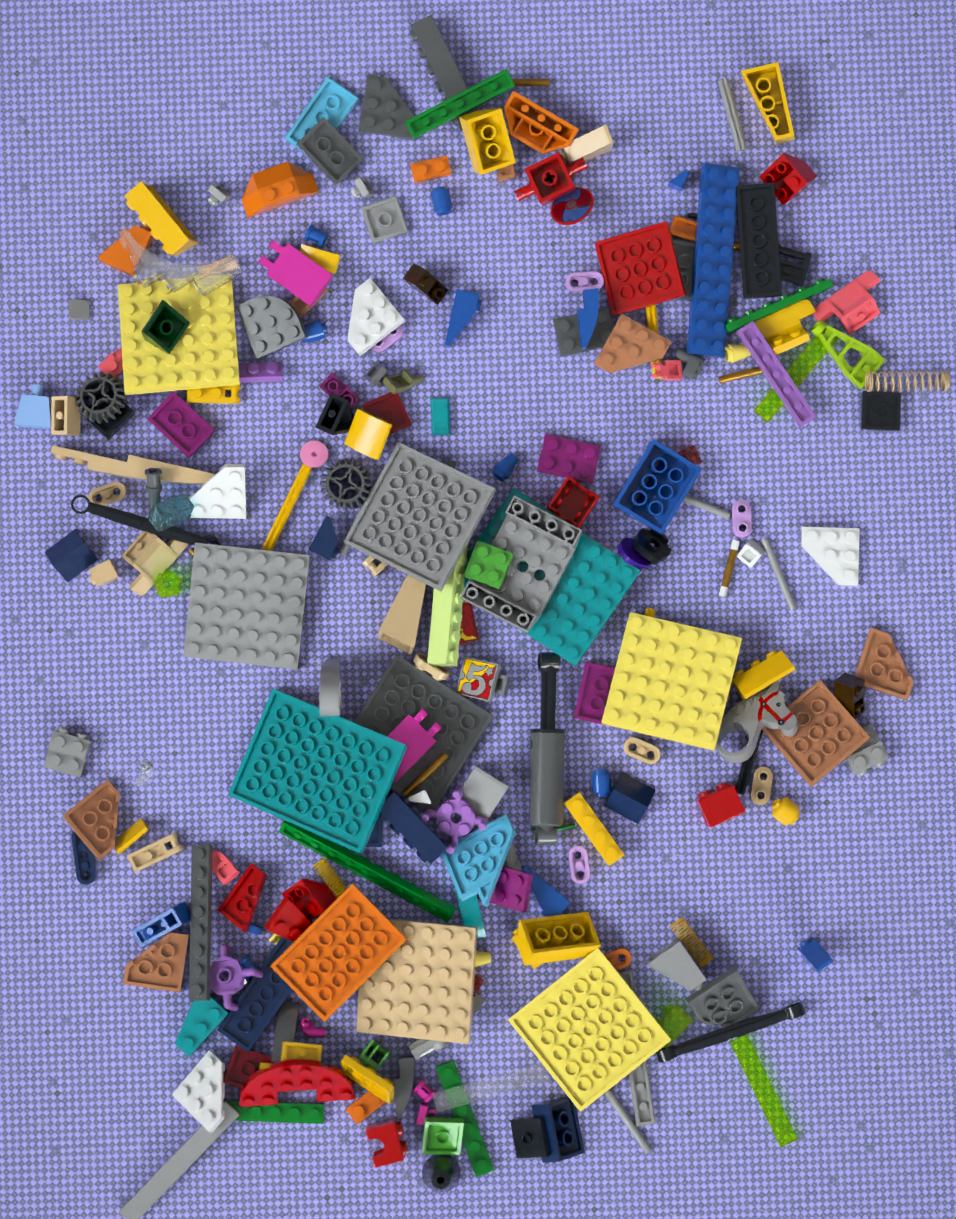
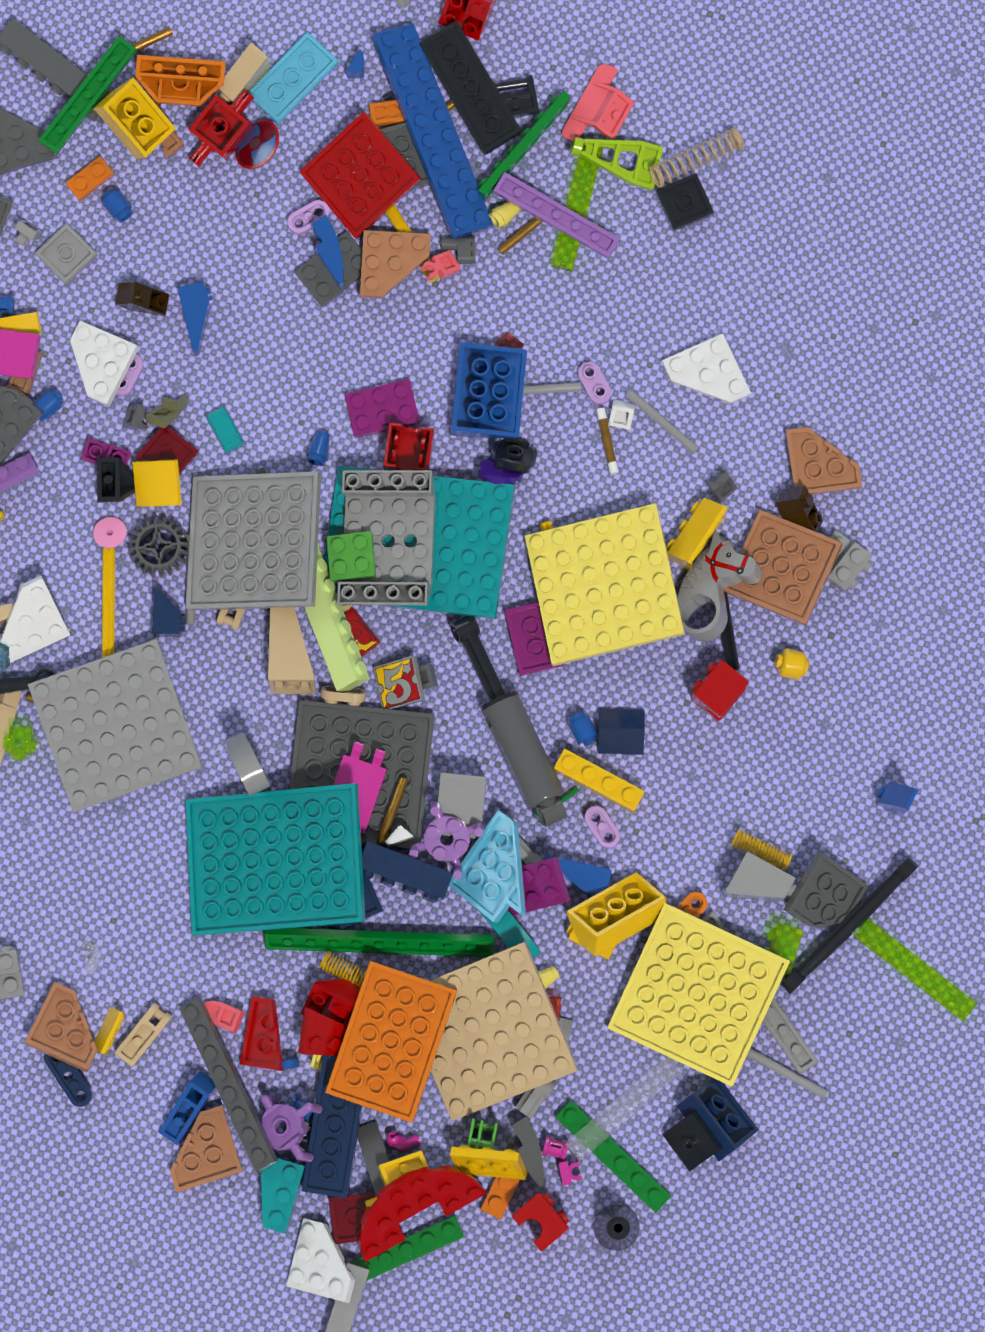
camera: 25 degrees left, 5 degrees down
bright green plate [421,1117,464,1155] -> none
tan plate [623,737,661,764] -> none
tan plate [750,767,773,805] -> none
yellow plate [754,299,816,355] -> none
none -> medium azure tile [248,32,339,125]
none -> flat silver tile [707,472,737,503]

